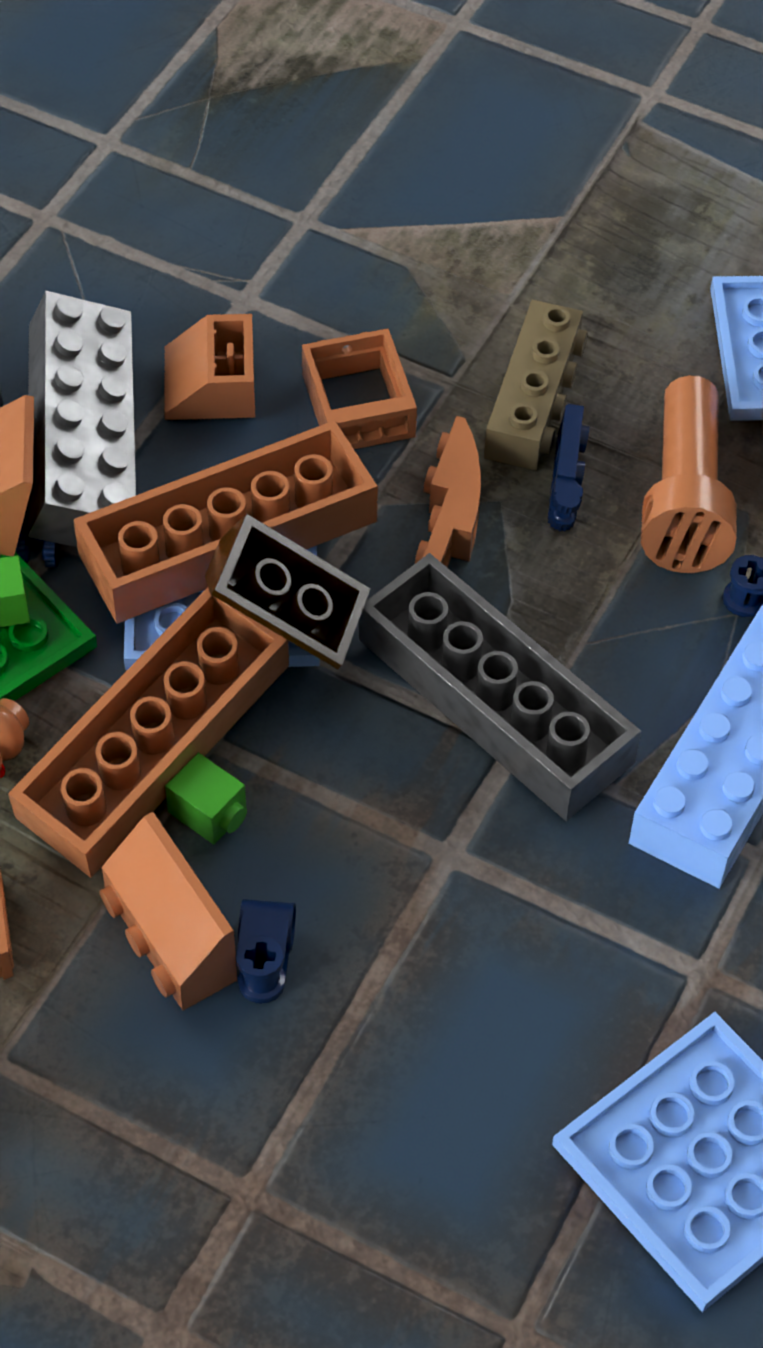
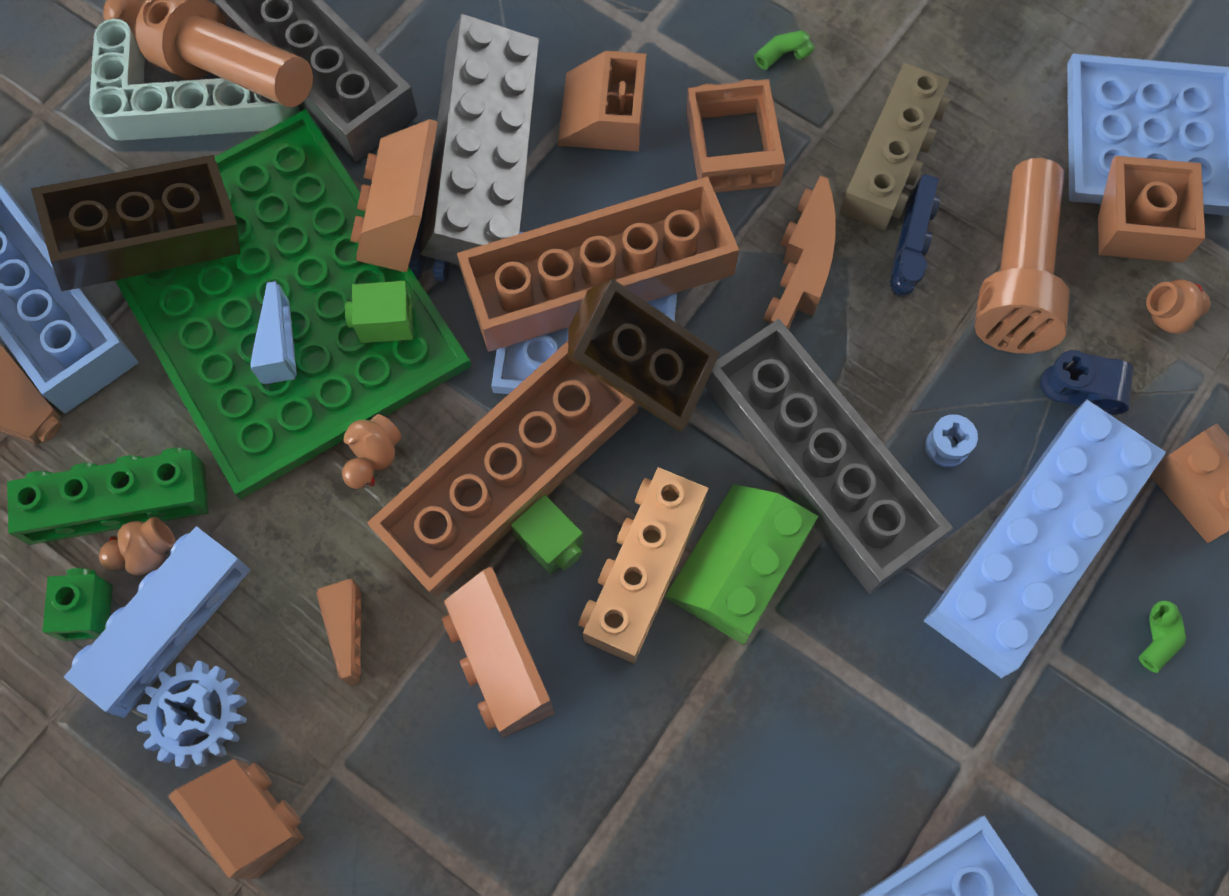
camera: 10 degrees right, 15 degrees up
dark blue piece [236,899,296,1004] -> none
none -> light nougat brick [579,467,709,664]
none -> bright green slope [665,484,818,645]
none -> bright green arm [754,30,815,70]
none -> light blue wheel [925,415,978,467]

